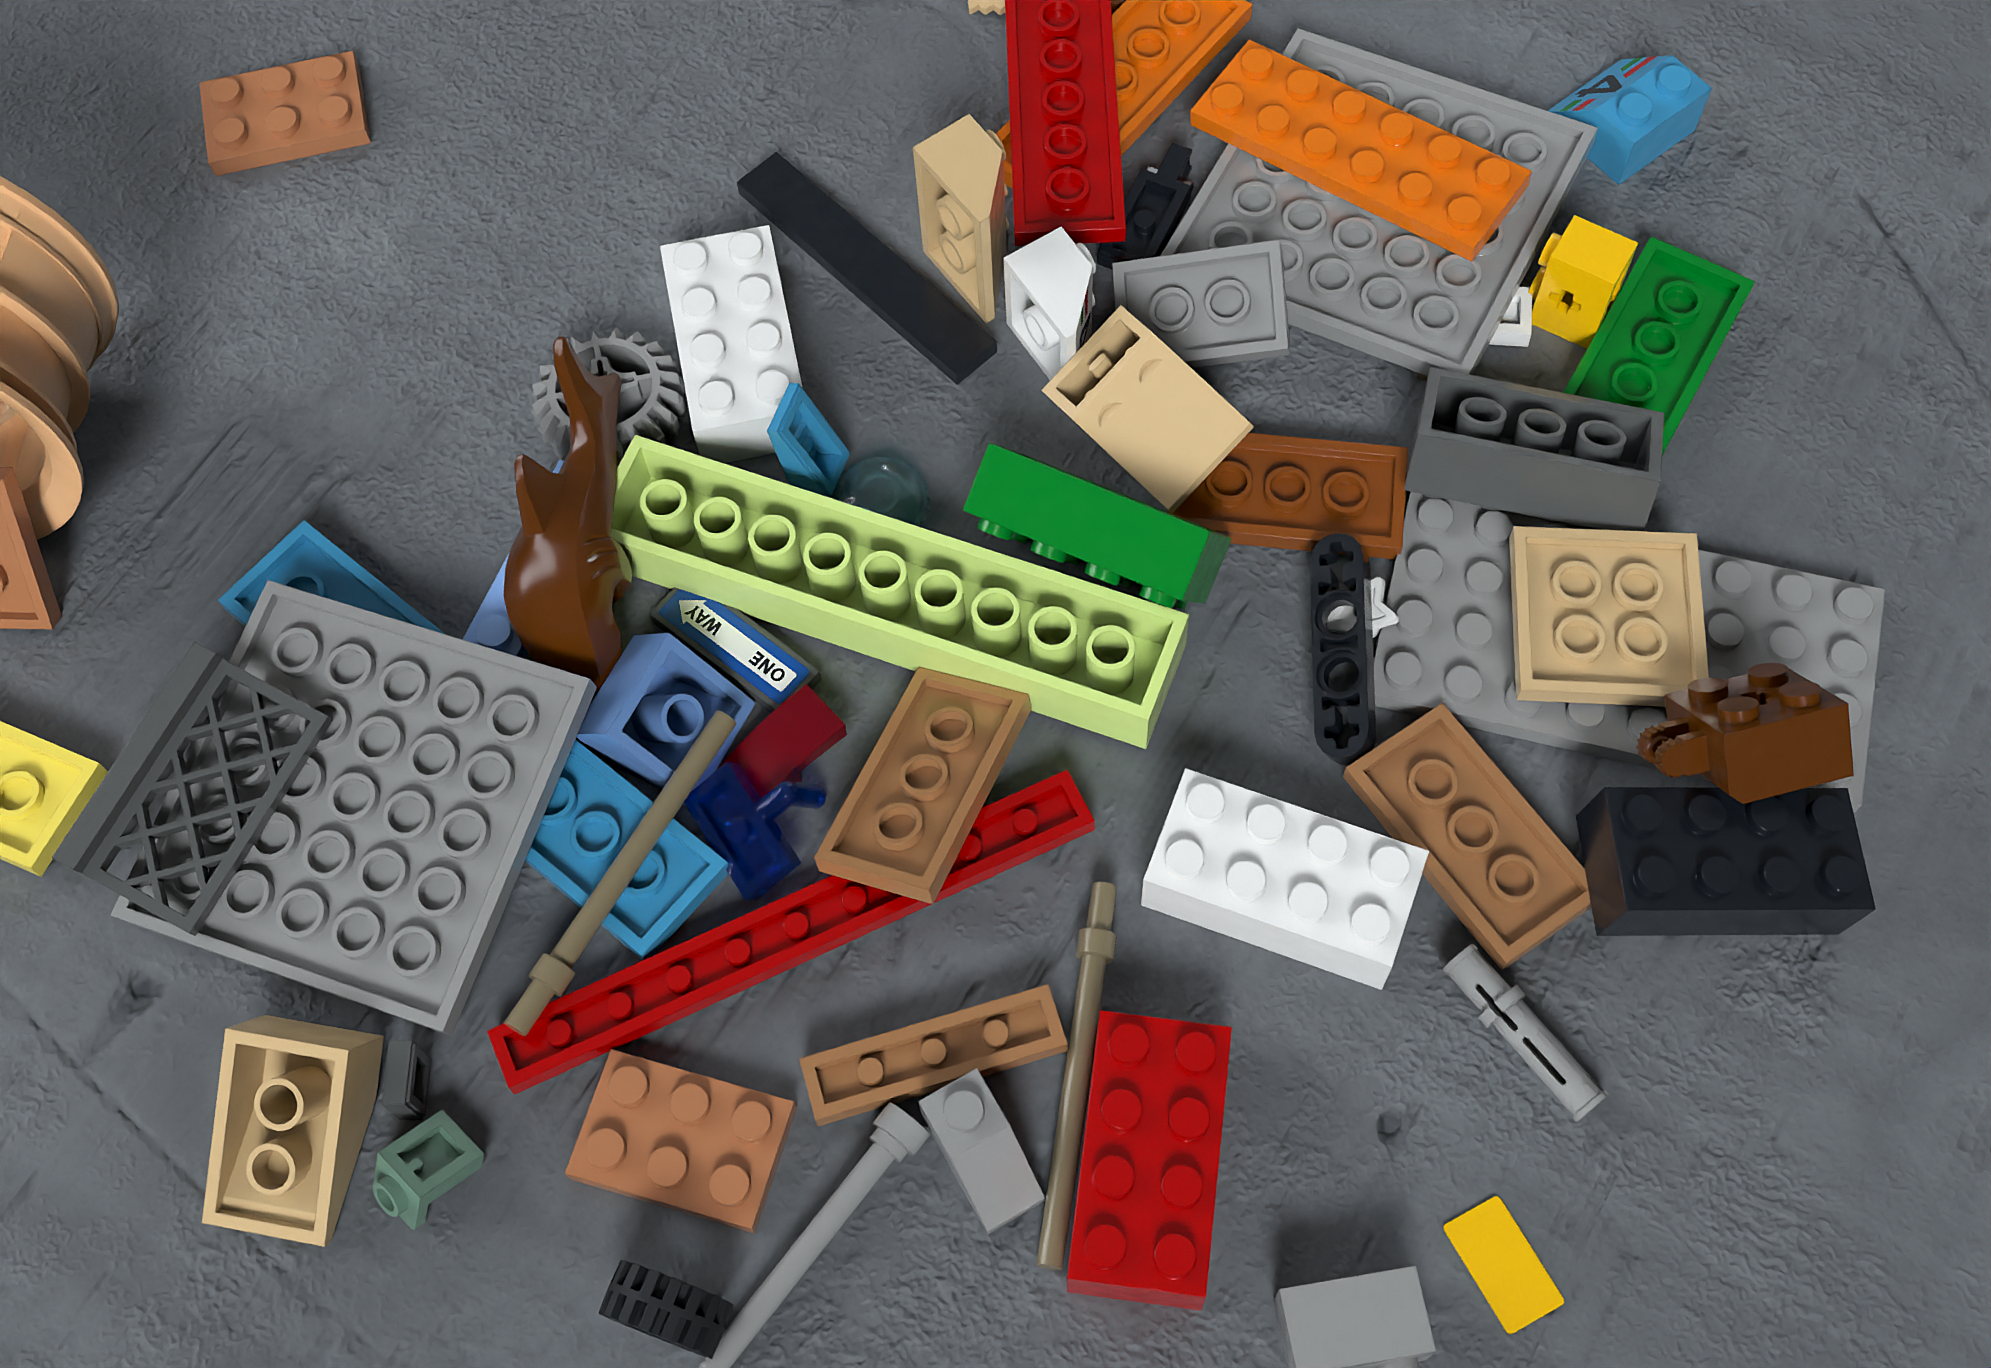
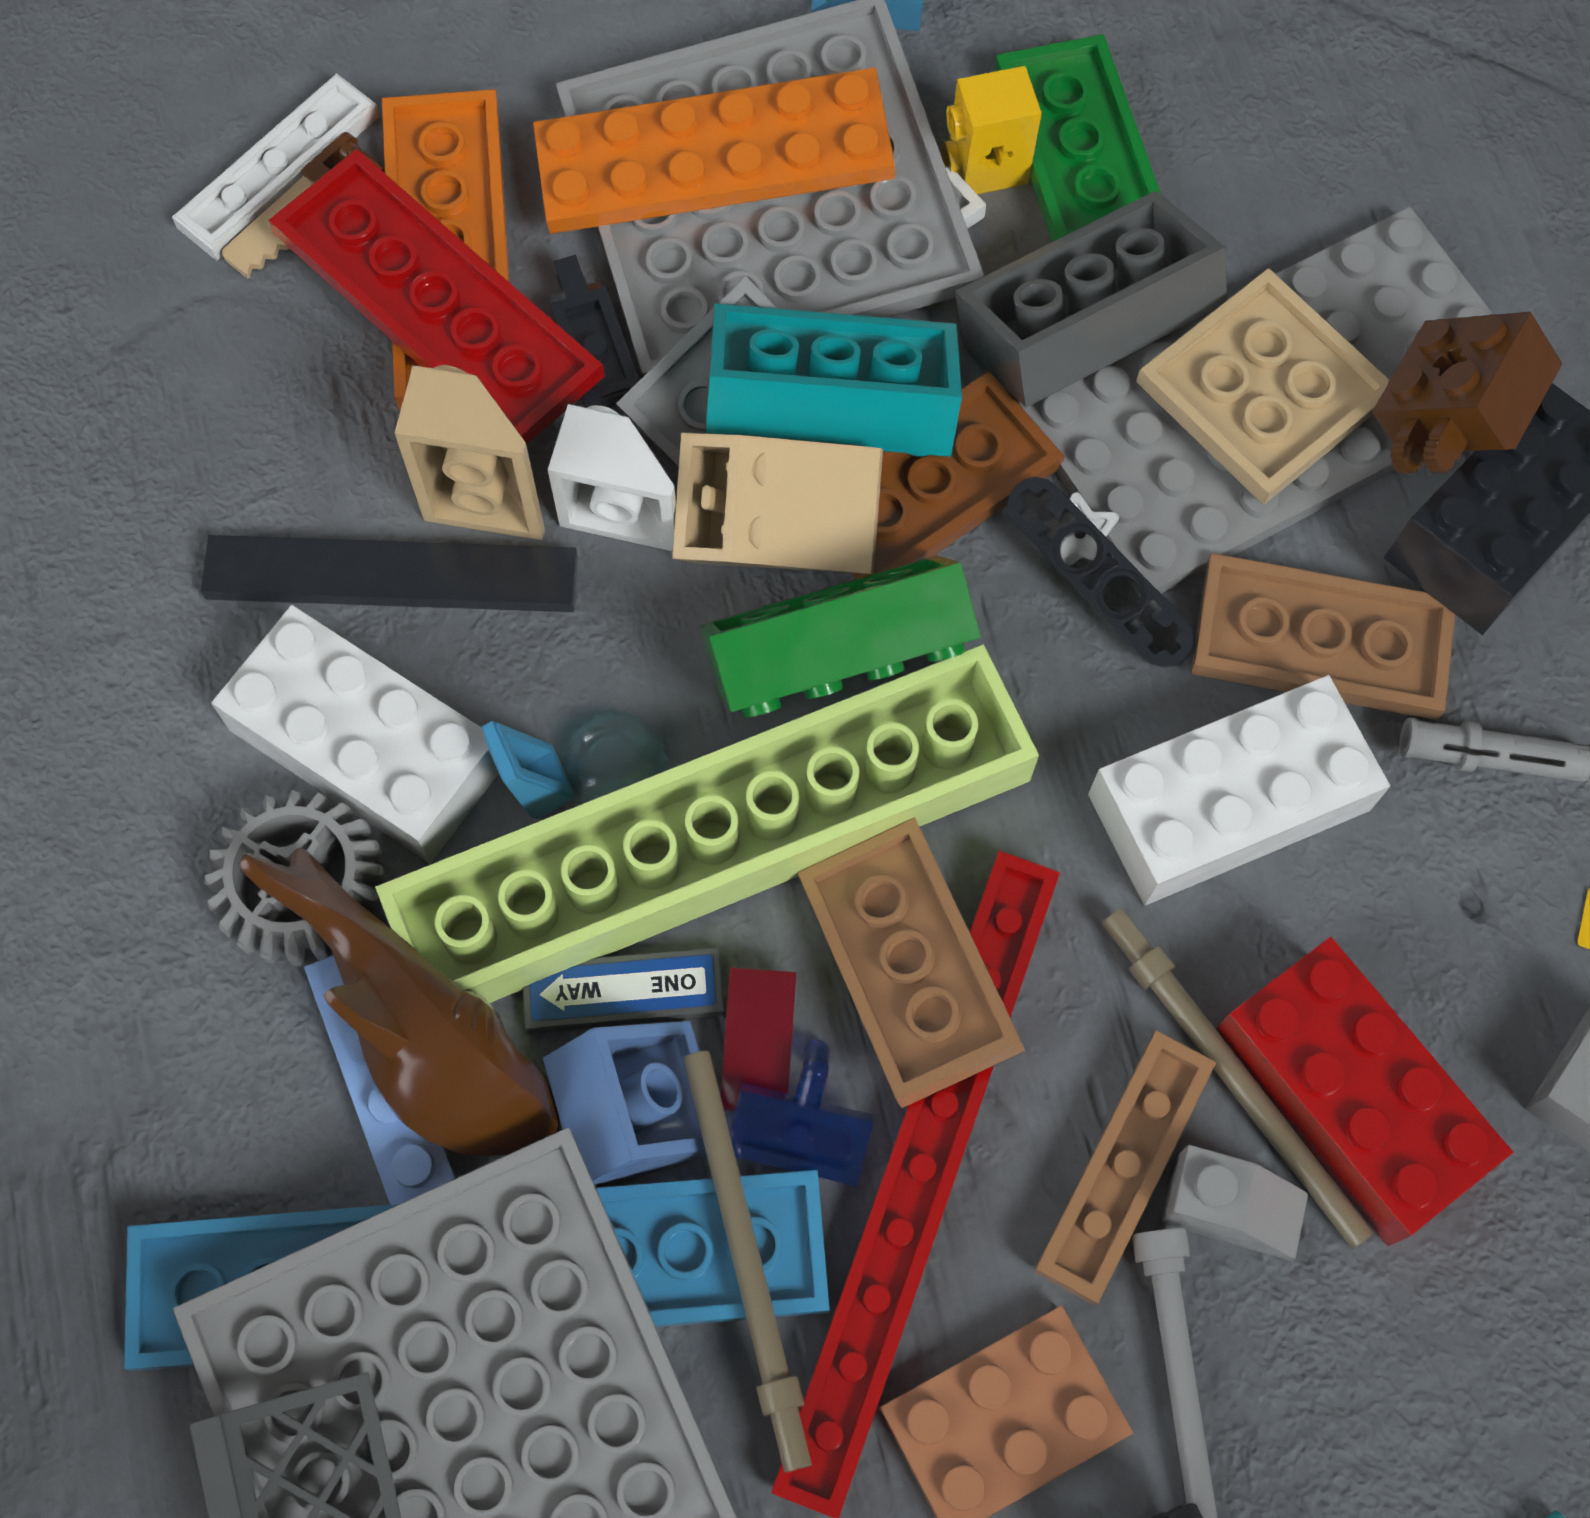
camera: 50 degrees left, 5 degrees up
none -> teal slope [705,303,962,457]

